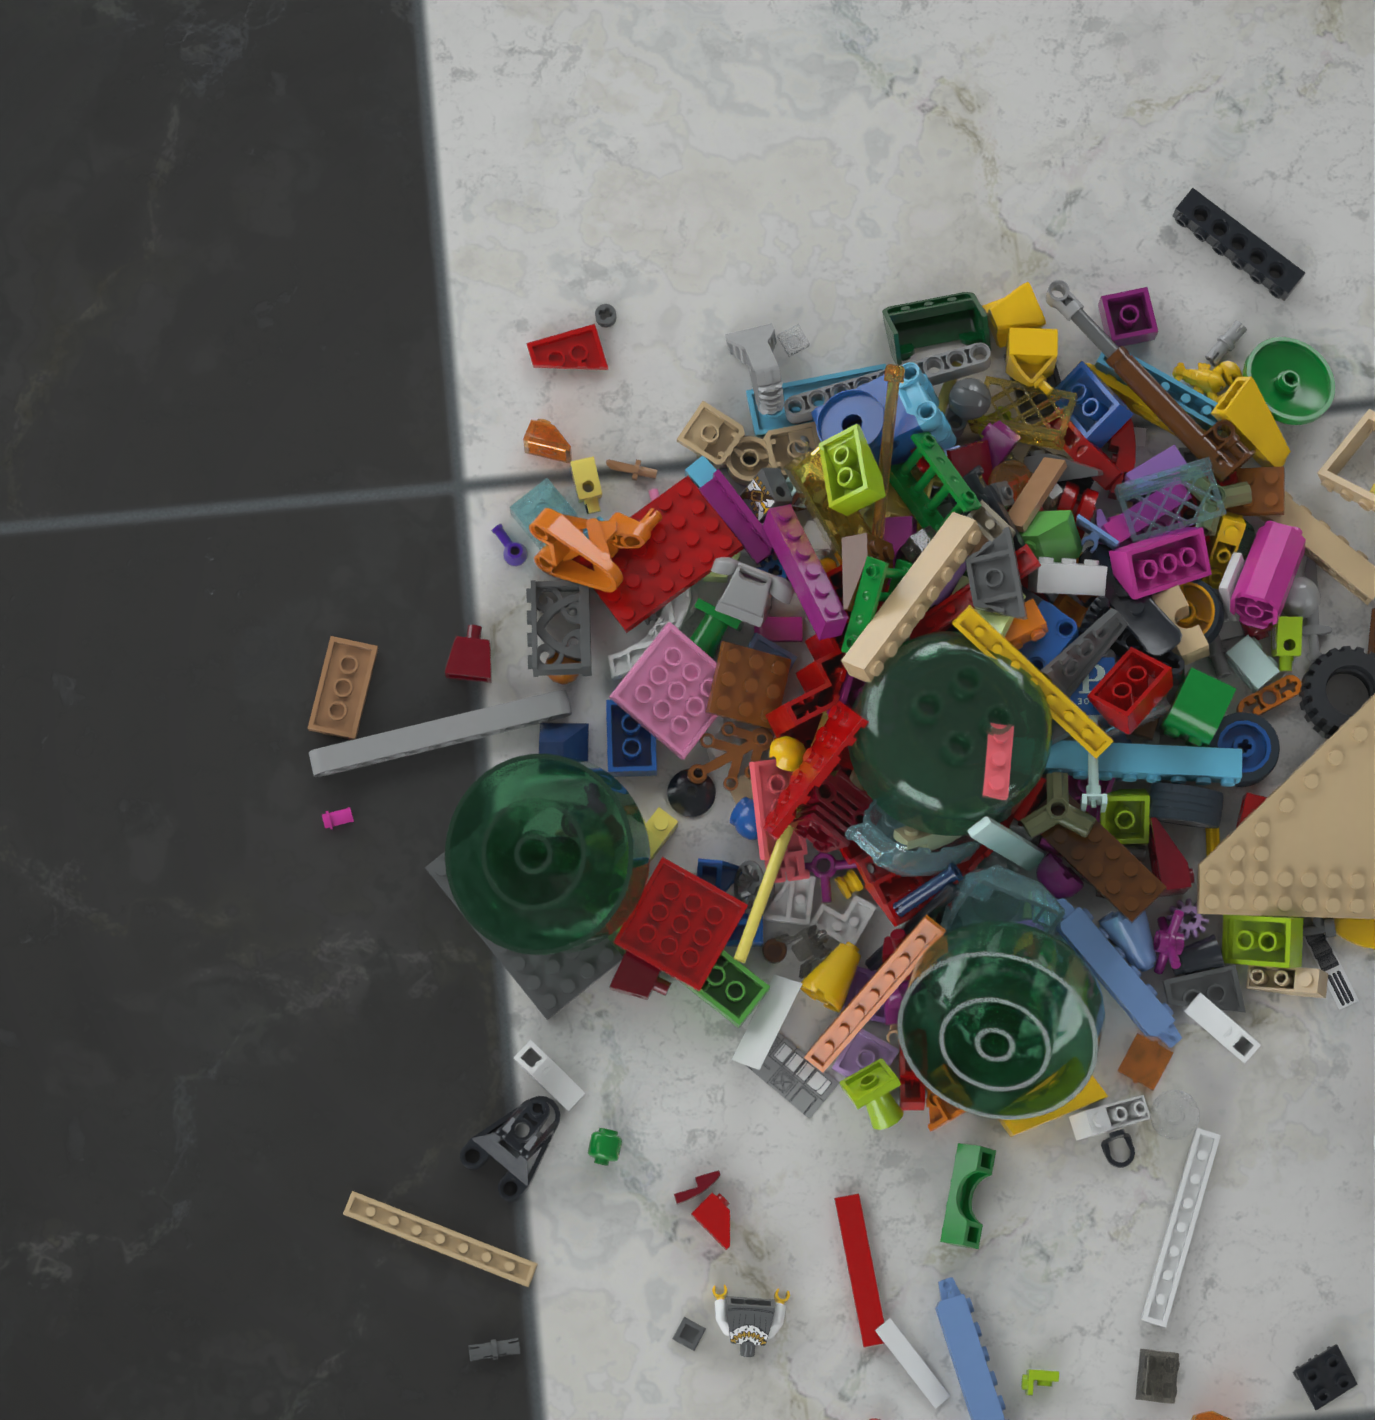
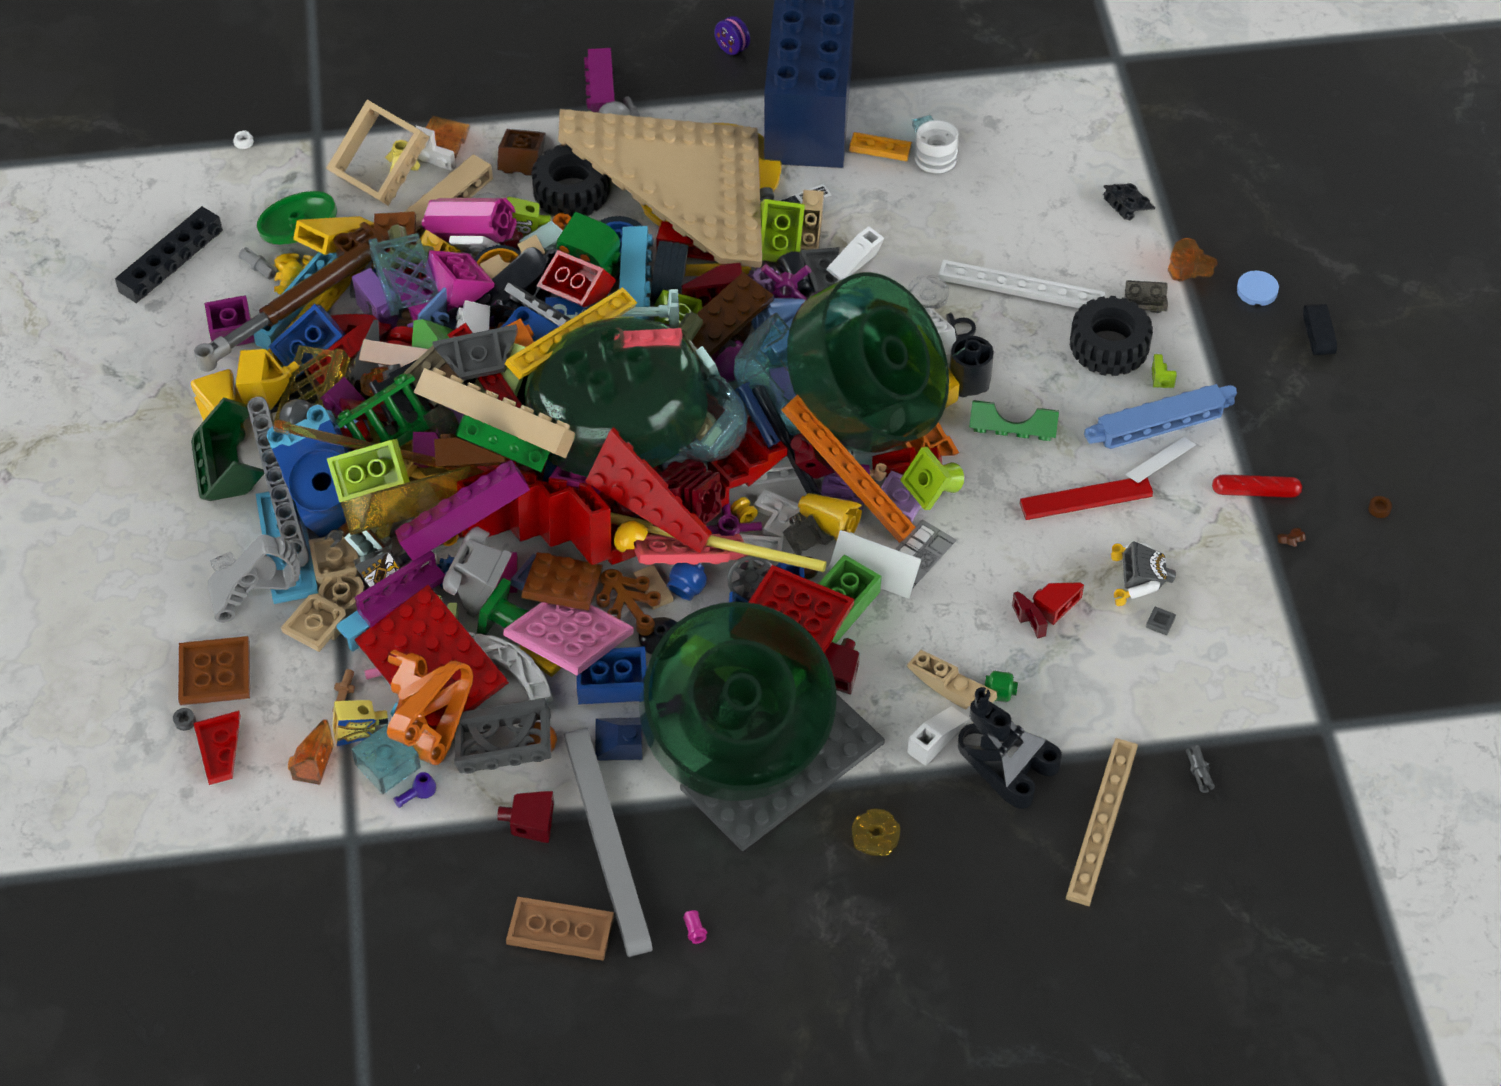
camera: 90 degrees left, 25 degrees down
none -> dark orange plate [178,636,250,705]
none -> clear yellow plate [852,809,900,856]
none -> tan slope [907,650,997,710]
none -> black cylinder [949,335,994,397]
none -> black tyre [1070,296,1153,376]

